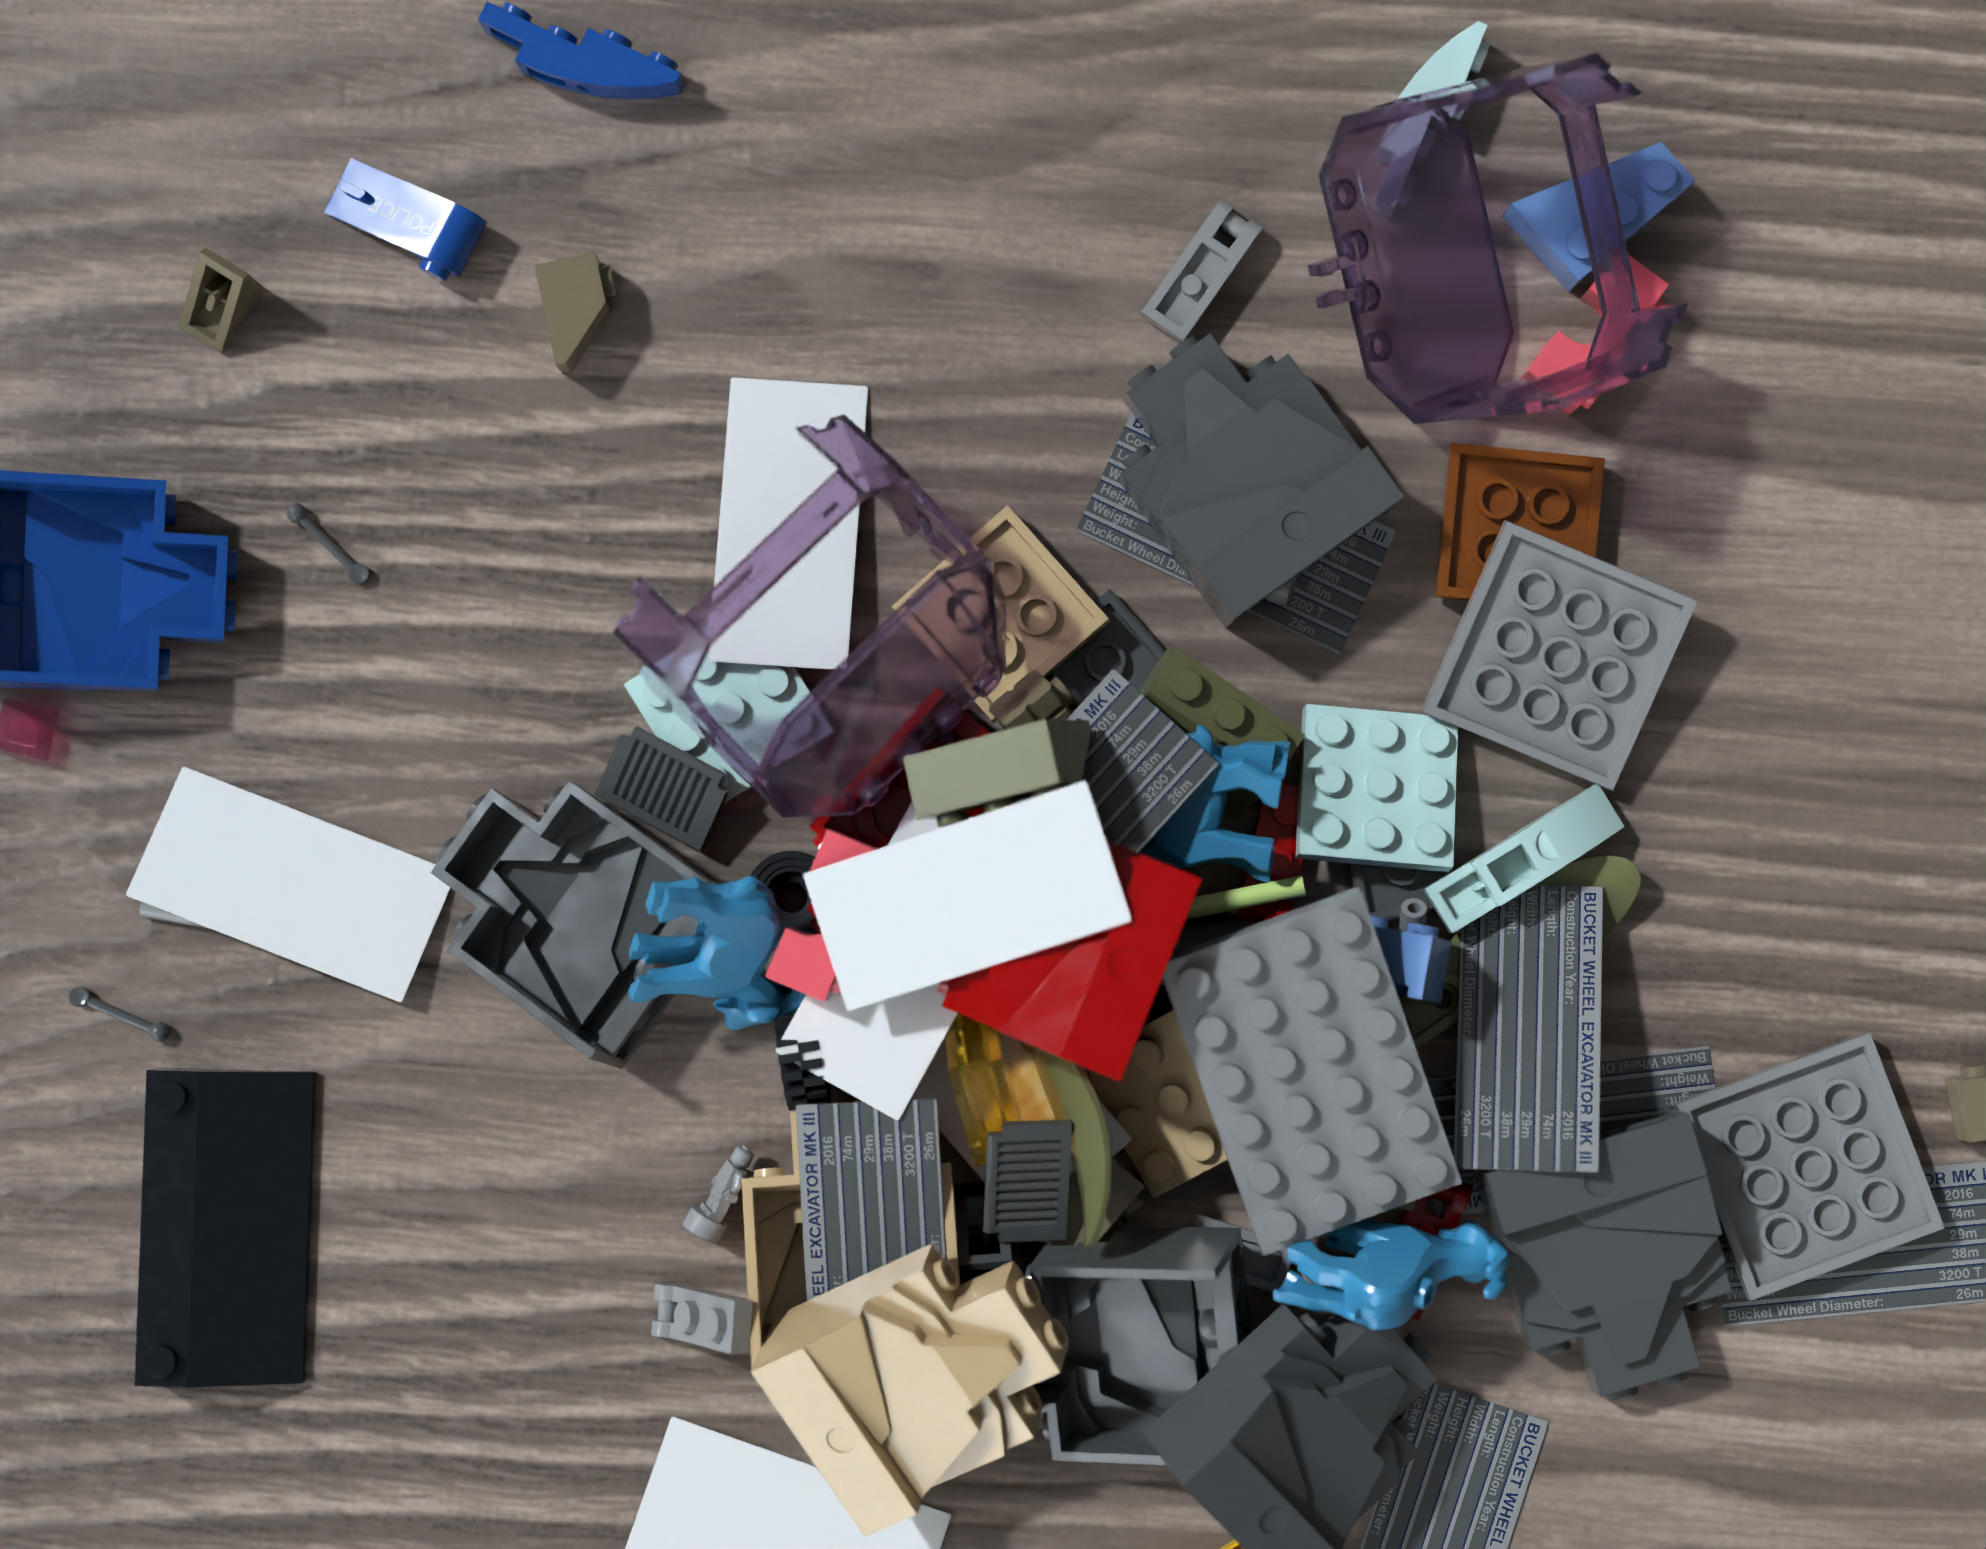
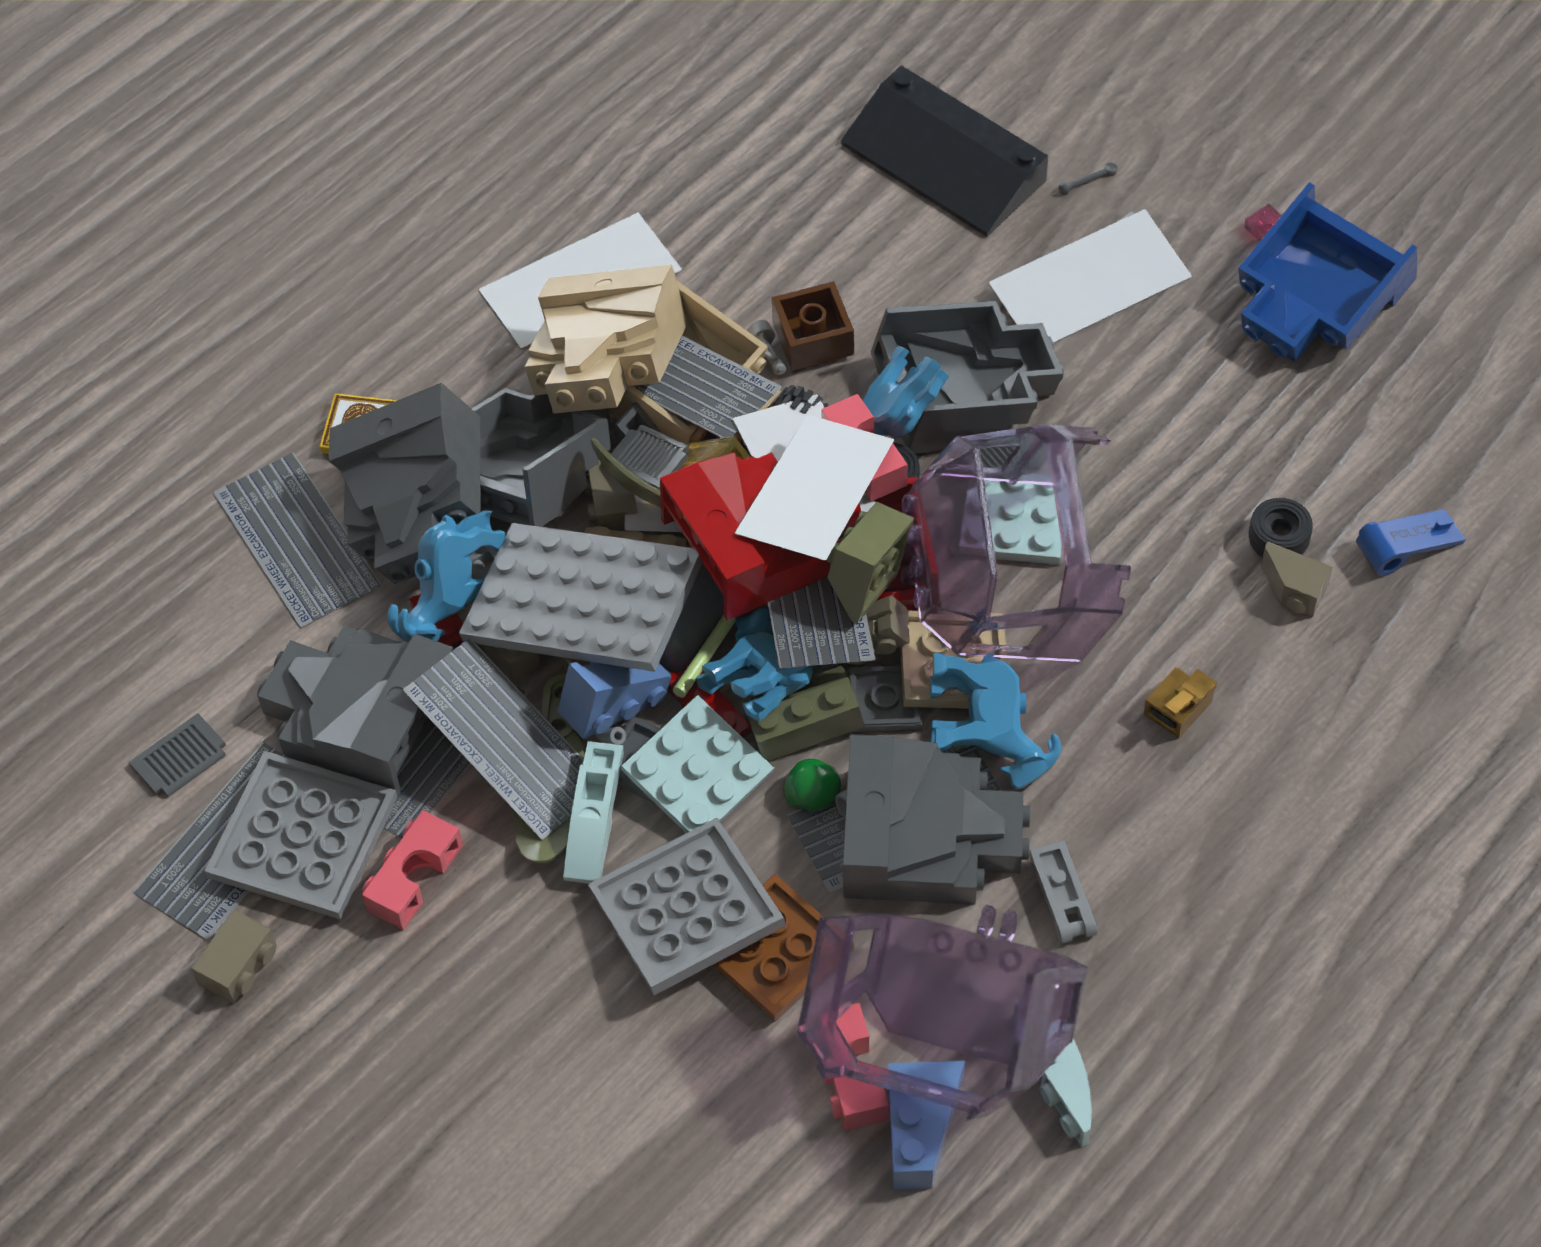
camera: 135 degrees right, 30 degrees down
dark tan slope [178,247,264,353] -> none
dark grey hinge [287,503,370,585] -> none
blue slope [478,1,685,99] -> none
light grey plate [651,1282,753,1354] -> none
white sticker [708,377,868,670] -> none
none -> dark grey window [129,713,226,797]
none -> coral arch [362,810,463,931]
none -> reddish brown brick [771,281,854,371]
none -> green hair [783,759,841,813]
none -> dark azure animal [929,653,1062,790]
none -> pearl gold piece [1143,667,1217,738]
none -> black tyre [1248,498,1313,558]

